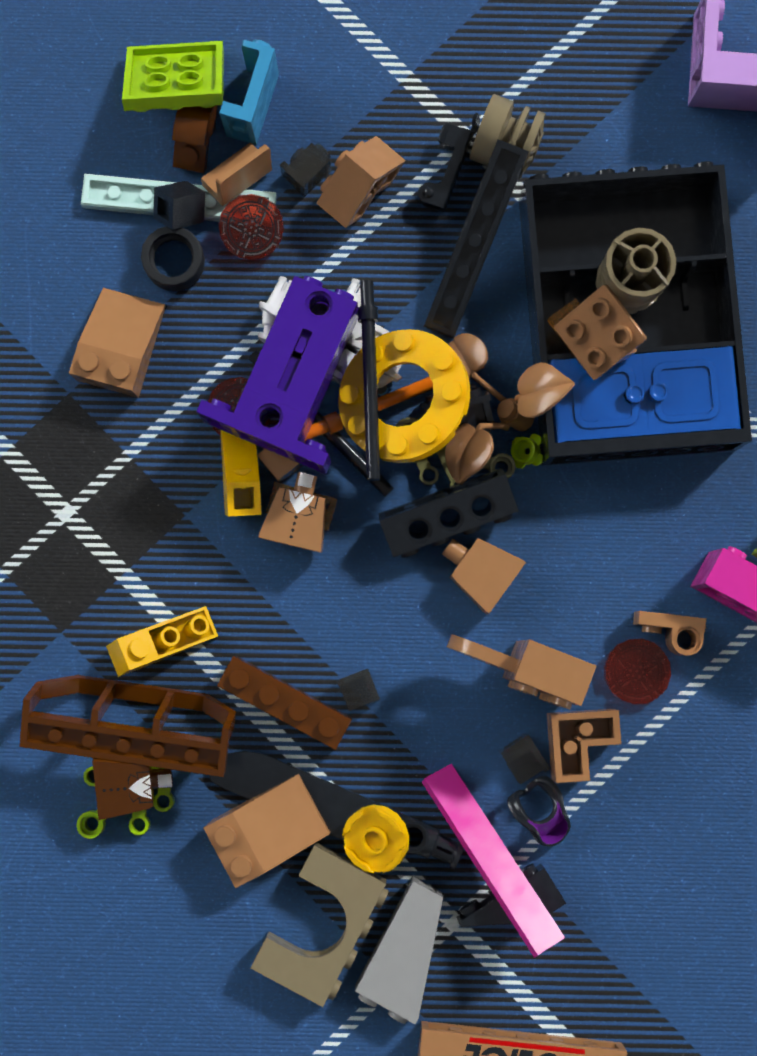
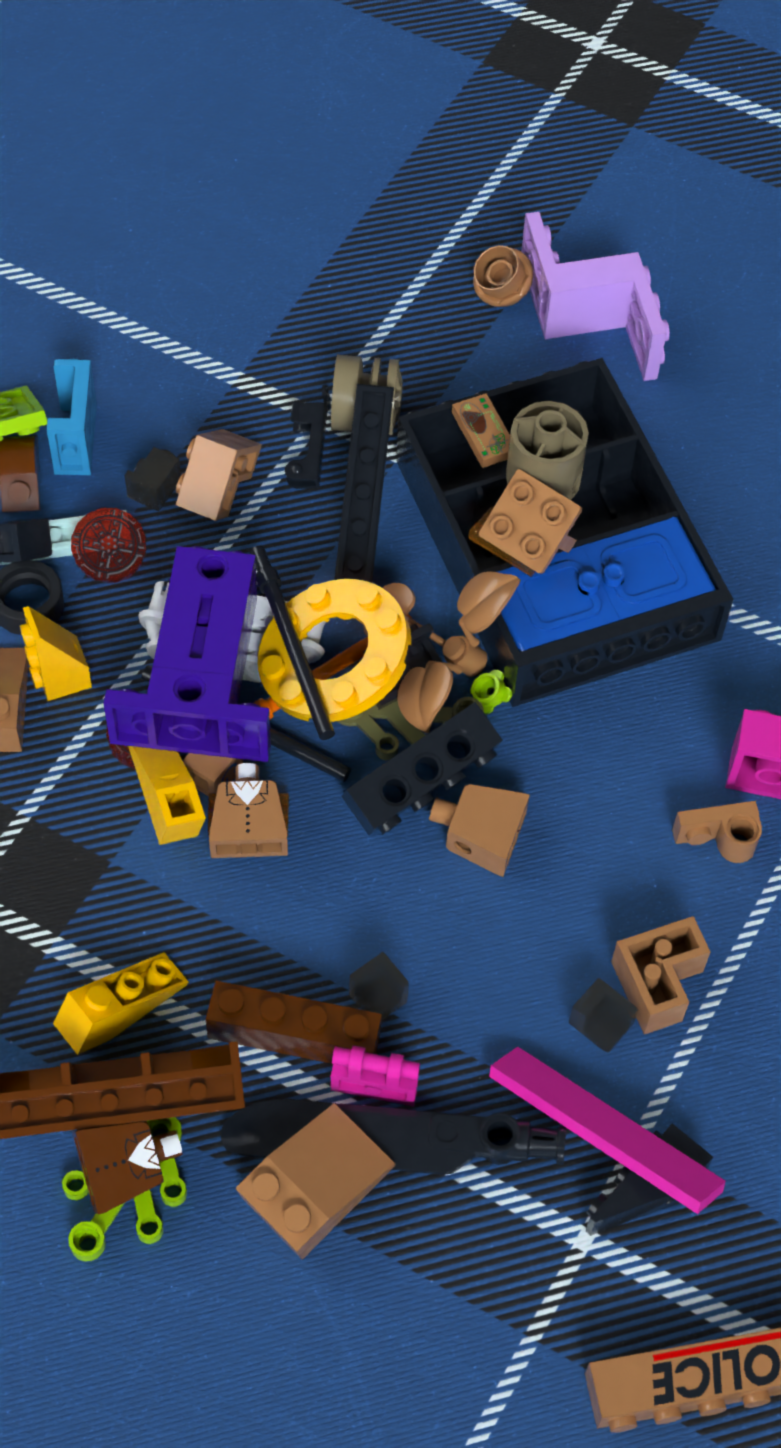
camera: 20 degrees left, 25 degrees down
medium nougat panel [201,142,272,206] -> none
dark tan arch [250,842,389,1007] -> none
yellow tile [342,804,409,874] -> none
light grey slope [355,876,443,1024] -> none
medium nougat brick [446,634,597,710] -> none
black piece [507,776,571,847] -> none
clear red tile [604,639,671,704] -> none
none -> yellow slope [19,606,92,701]
none -> dark pink plate [331,1045,420,1107]
none -> medium nougat tile [452,393,510,468]
none -> medium nougat piece [473,245,533,307]

